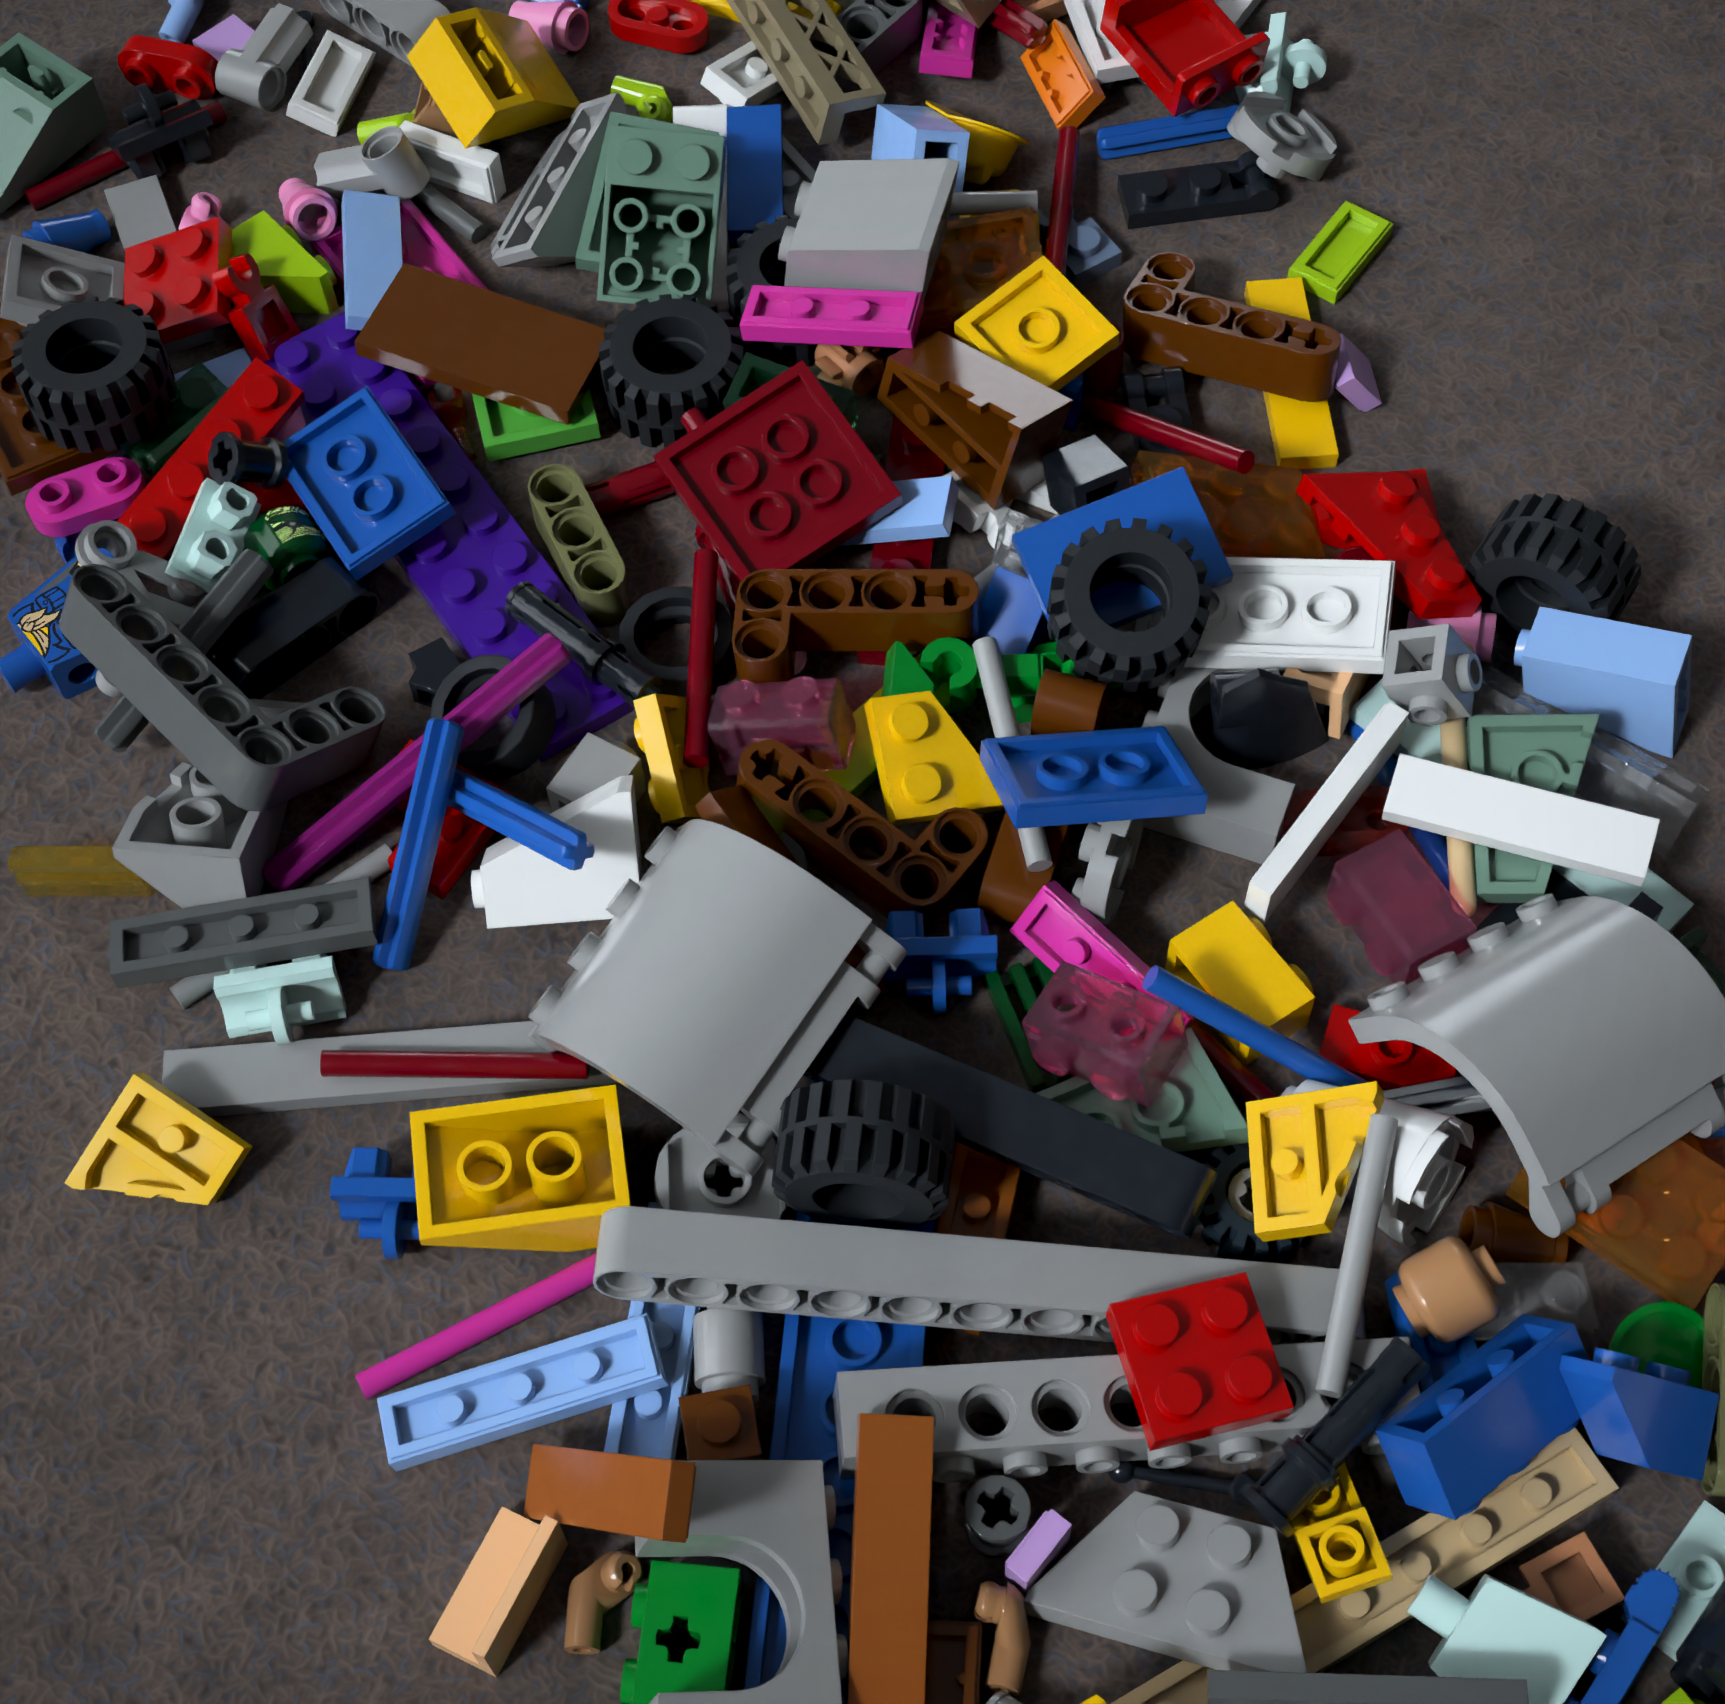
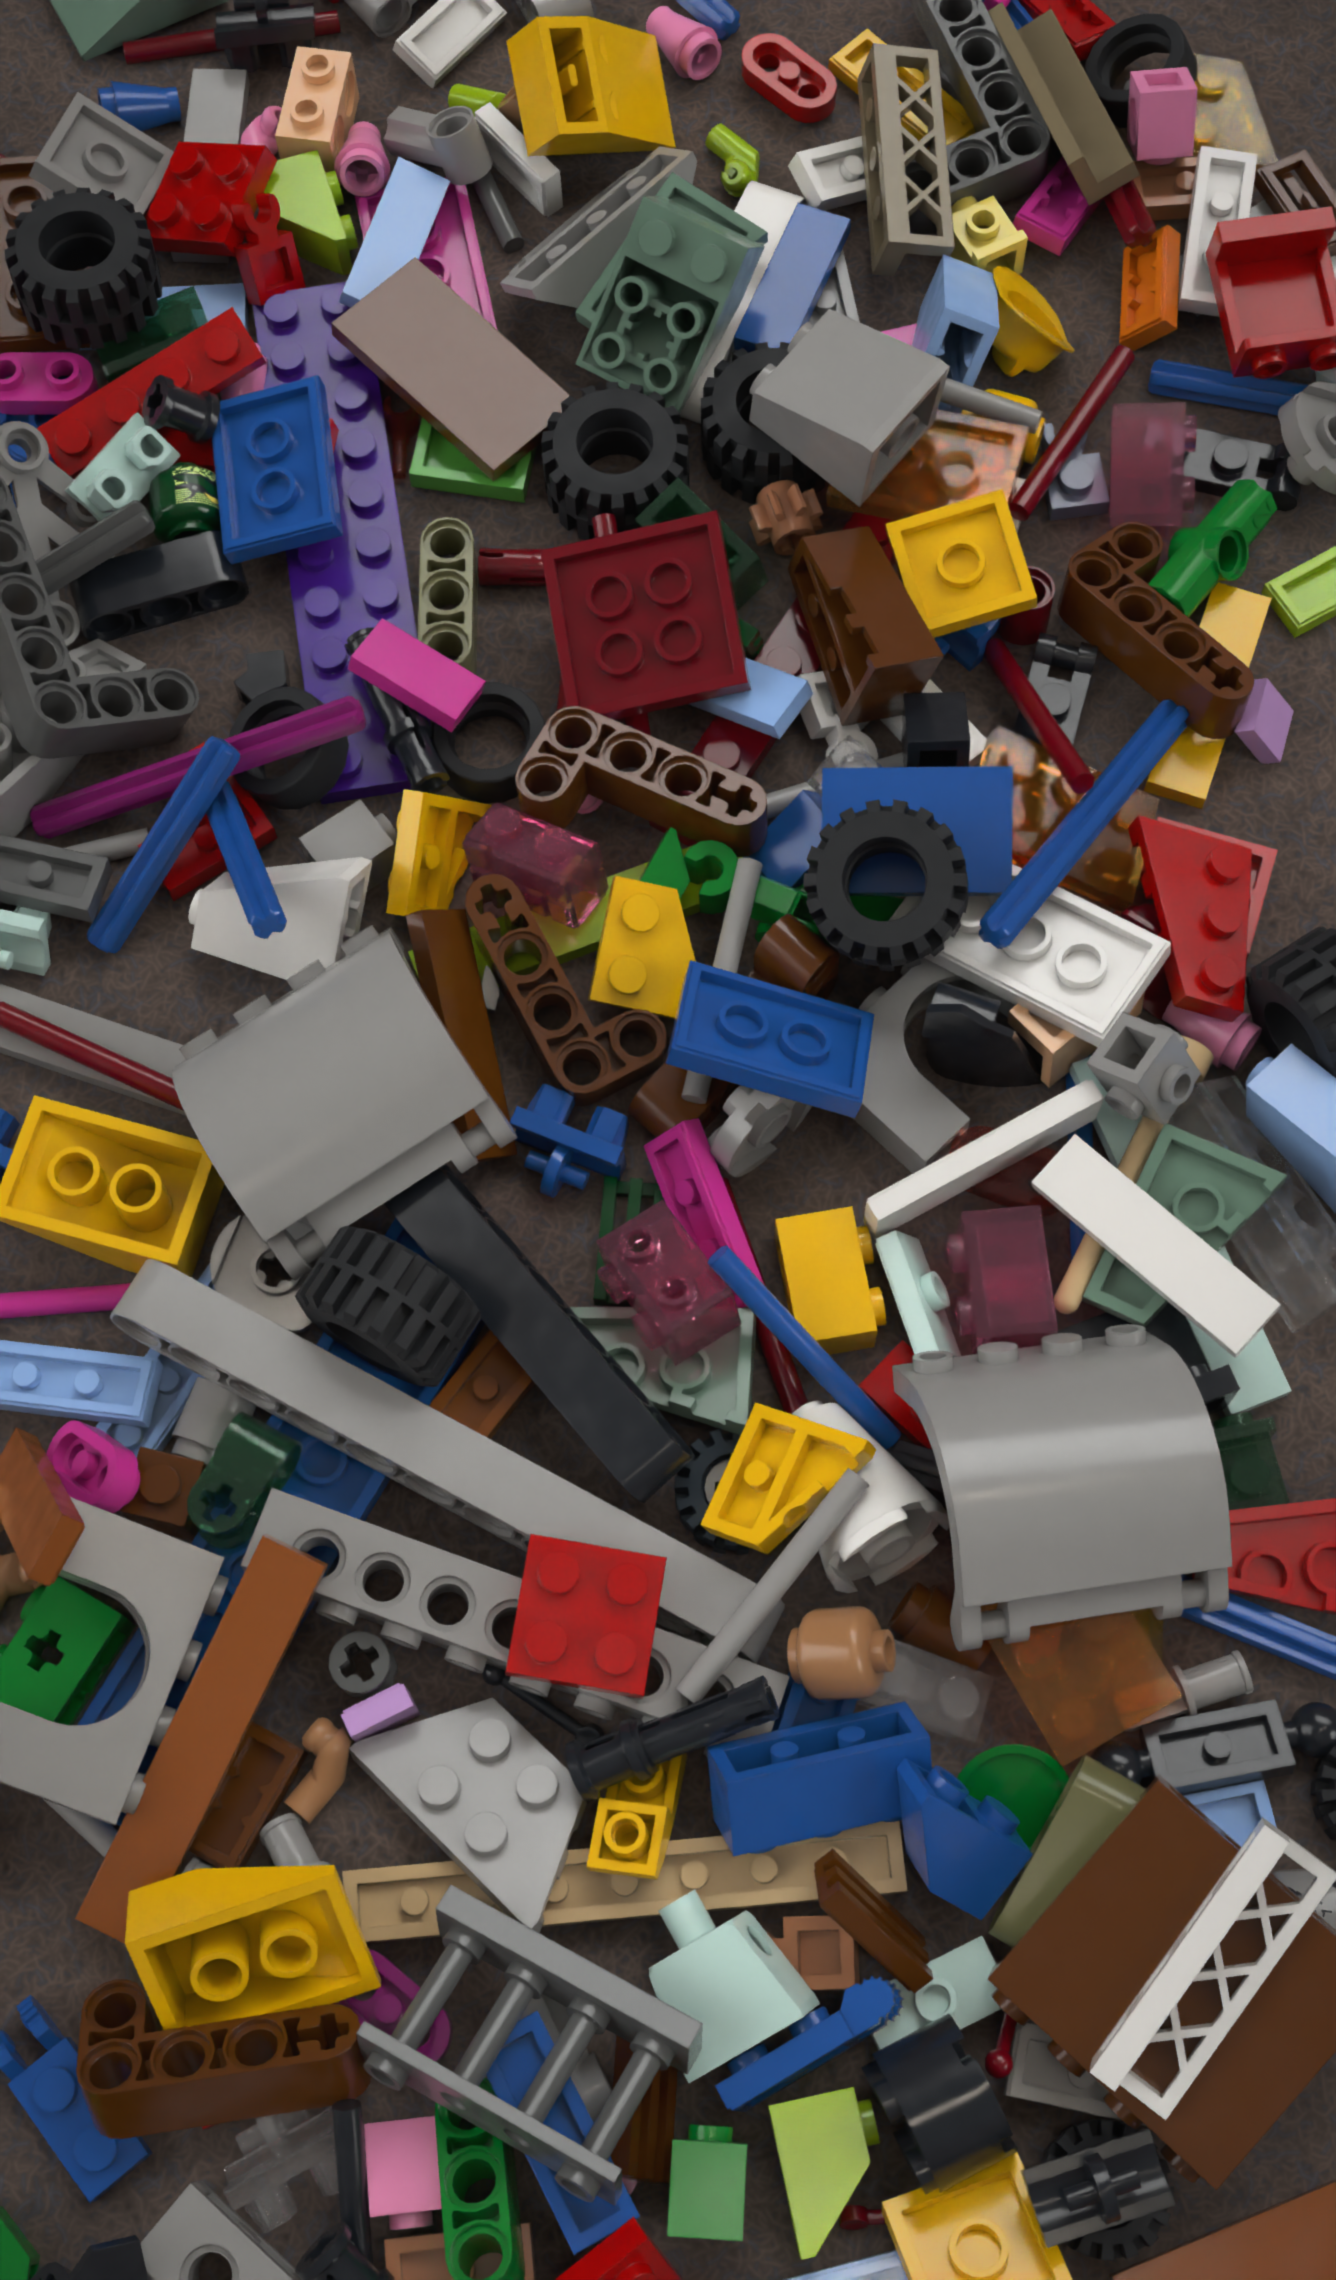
camera: 25 degrees right, 10 degrees up
dark red bar [683,548,718,768] -> none
dark pink tile [739,285,924,349] -> none
none -> dark pink plate [47,1420,140,1514]
none -> clear green piece [187,1411,303,1550]
none -> light nougat brick [275,46,360,172]
none -> dark pink tile [348,618,486,733]
none -> reddish brown tile [814,1848,933,1994]
none -> light aqua plate [875,1230,961,1357]
none -> light yellow brick [950,195,1028,274]
none -> blue axle [979,699,1189,949]
none -> clear pink brick [1109,402,1197,527]
none -> green piece [1148,479,1277,618]

